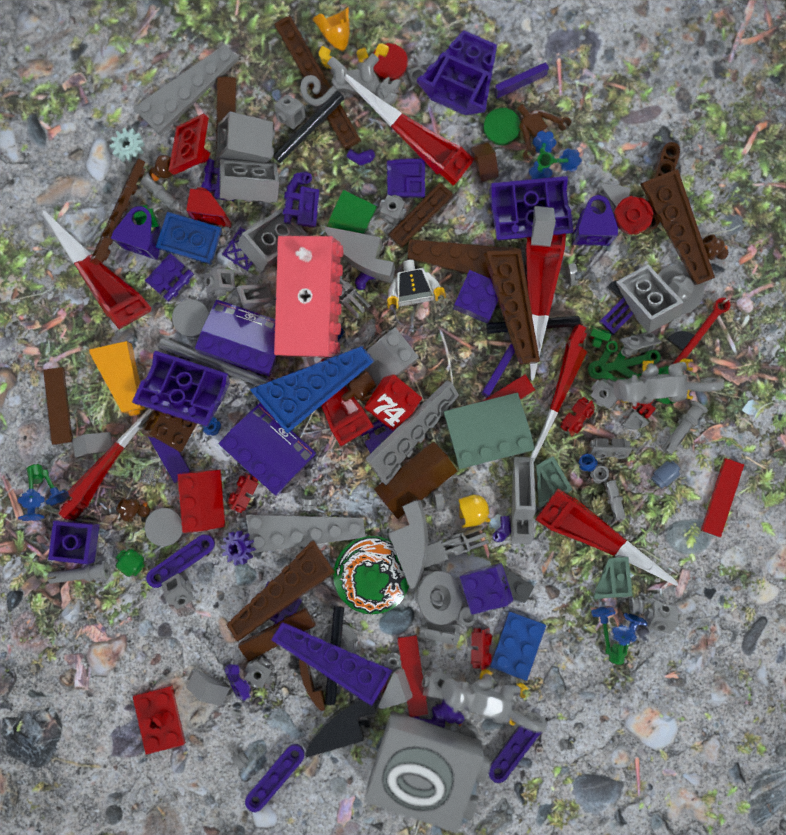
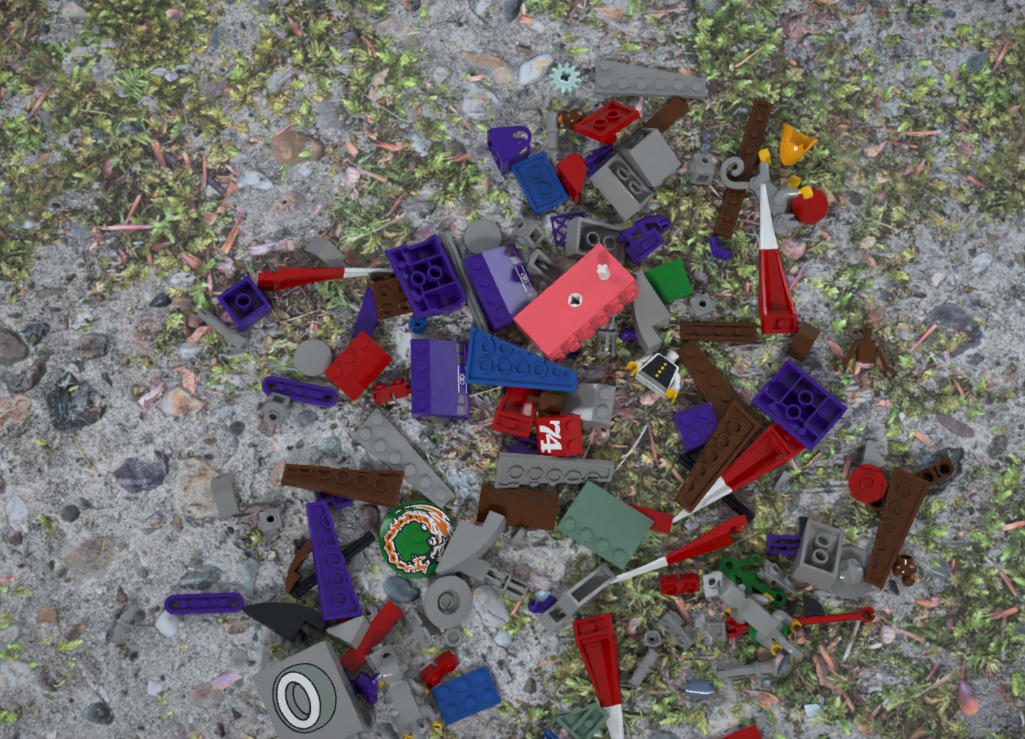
camera: 40 degrees right, 10 degrees down
blue plant [18,464,70,521] -> none
red plate [42,210,152,330] -> none
reddish brown tile [43,367,73,445] -> none
reddish brown wing [89,158,146,265] -> none
light orange slope [89,341,146,416] -> none
green head [115,548,145,577] -> none
reddish brown animal [116,498,151,522] -> none
red plate [133,685,186,755] -> none
green tile [134,205,159,228] -> none
dark purple plate [145,253,194,302] -> none
dark purple gear [221,530,256,566] -> none
dark purple plate [224,664,251,701] -> none
reddish brown tile [238,607,316,662] -> none
black axle [273,91,345,163] -> none
dark purple plate [386,159,425,198] -> none
light grey tile [409,67,426,88] -> none
dark purple wedge [417,30,497,115] -> none
yellow helmet [459,494,491,528] -> none
dark purple brick [460,563,514,615] -> none
dark purple tile [482,344,515,398] -> none
green tile [483,108,520,146] -> none
dark purple tile [494,62,549,99] -> none
dark grey plate [503,567,535,603] -> none
blue plant [529,131,582,179] -> none
light grey slope [531,206,555,247] -> none
sand green wing [536,456,573,508] -> none
dark purple hose [572,195,618,246] -> none
blue plate [578,454,598,472] -> none
green tile [588,326,611,348] -> none

